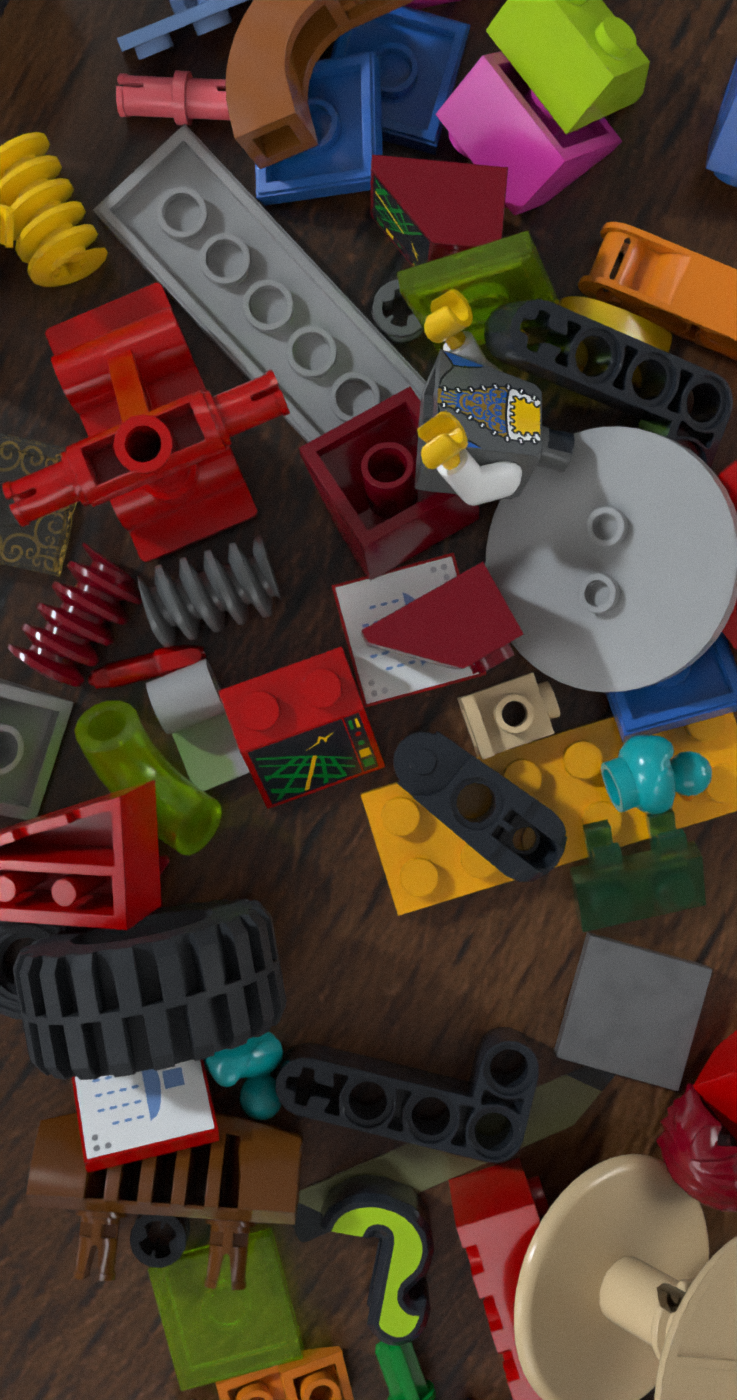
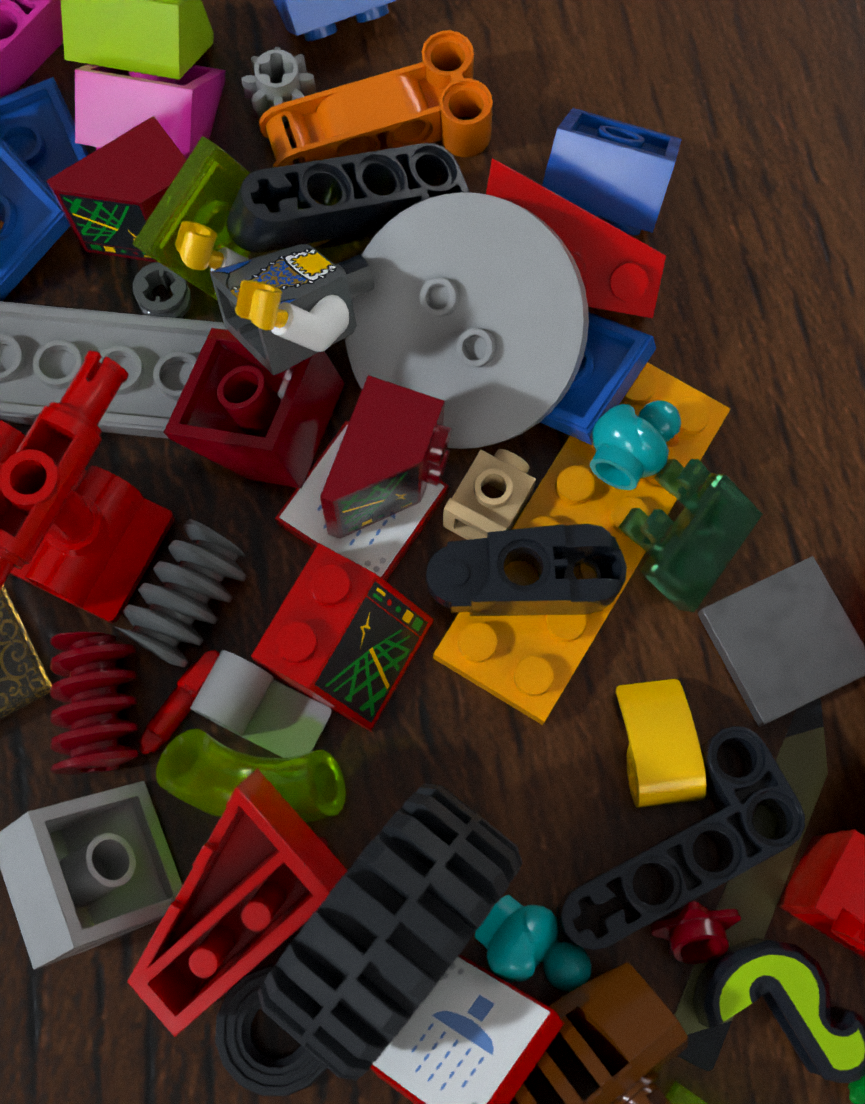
camera: 40 degrees left, 15 degrees down
none -> light grey gear [242,47,316,124]
none -> yellow panel [616,679,706,808]
none -> dark red plate [651,901,741,964]

